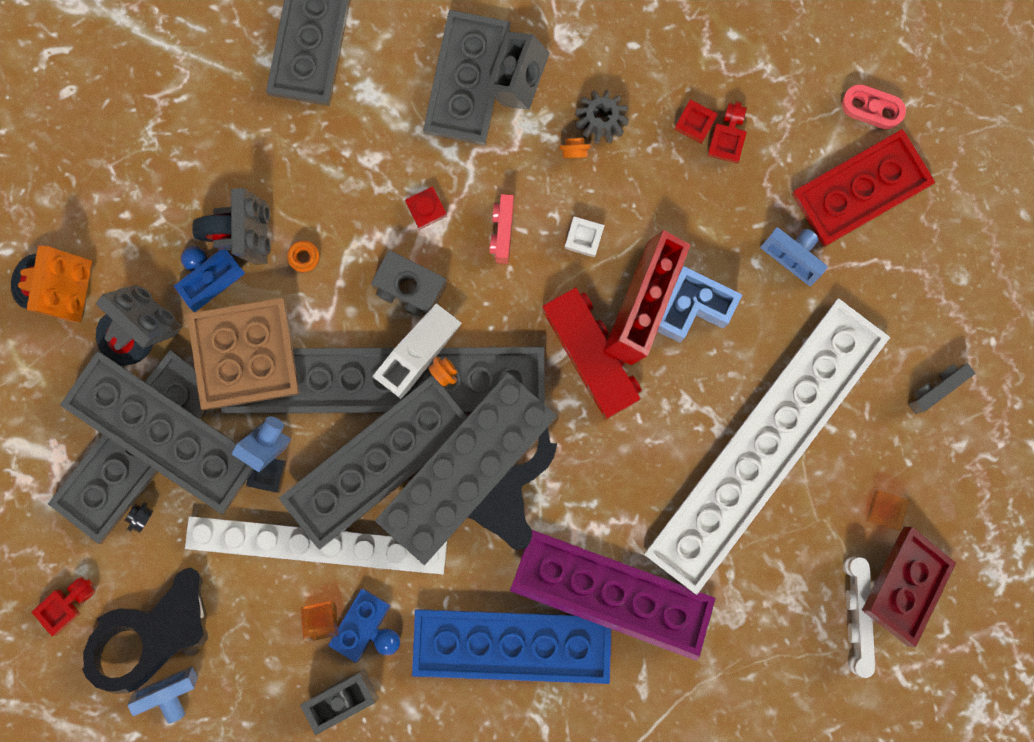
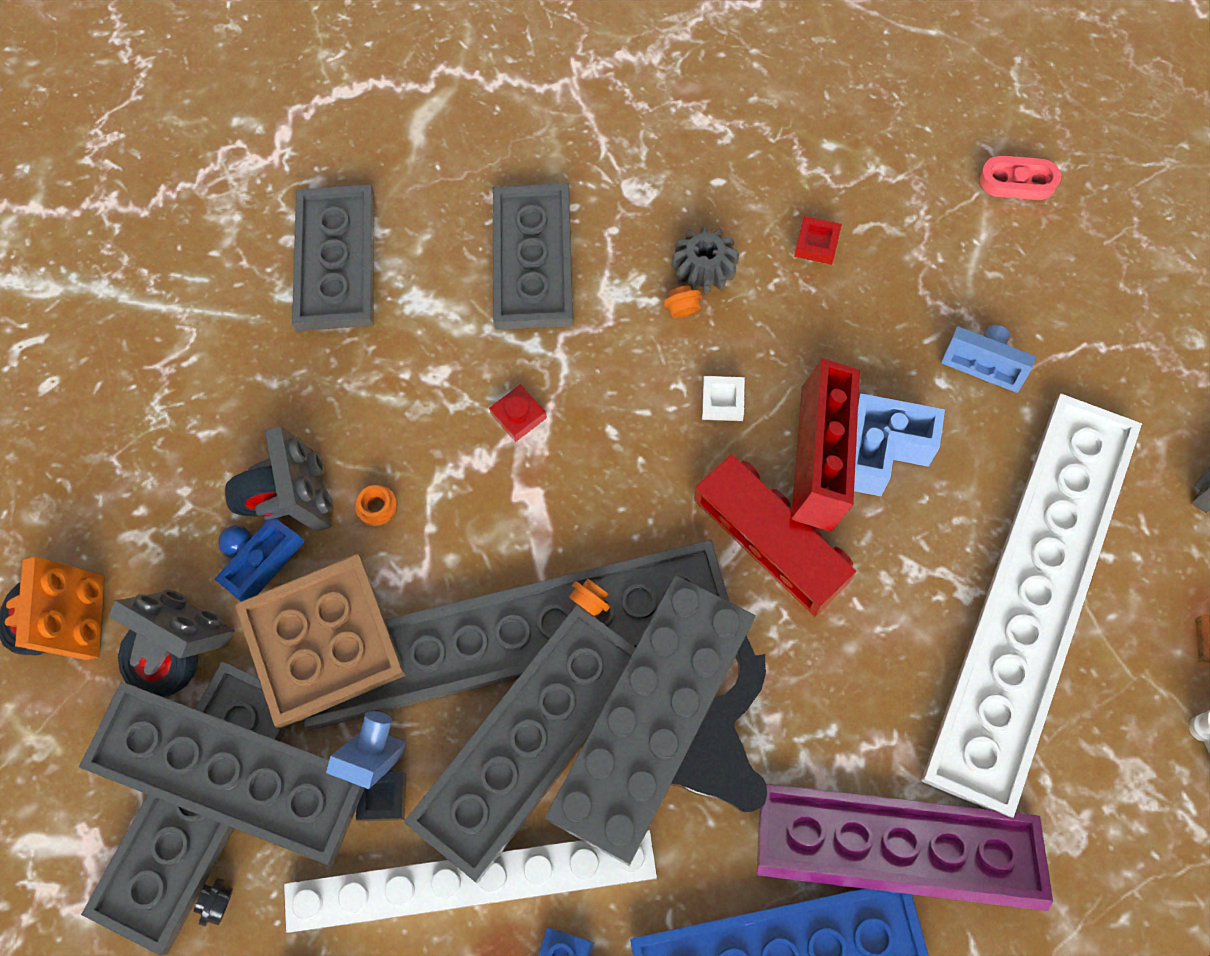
camera: 10 degrees left, 15 degrees down
dark grey brick [371,250,448,318] -> none
white slope [373,304,462,400] -> none
dark grey brick [486,32,550,110] -> none
coral plate [490,194,514,264] -> none
red plate [707,101,747,164] -> none
red plate [792,129,936,248] -> none

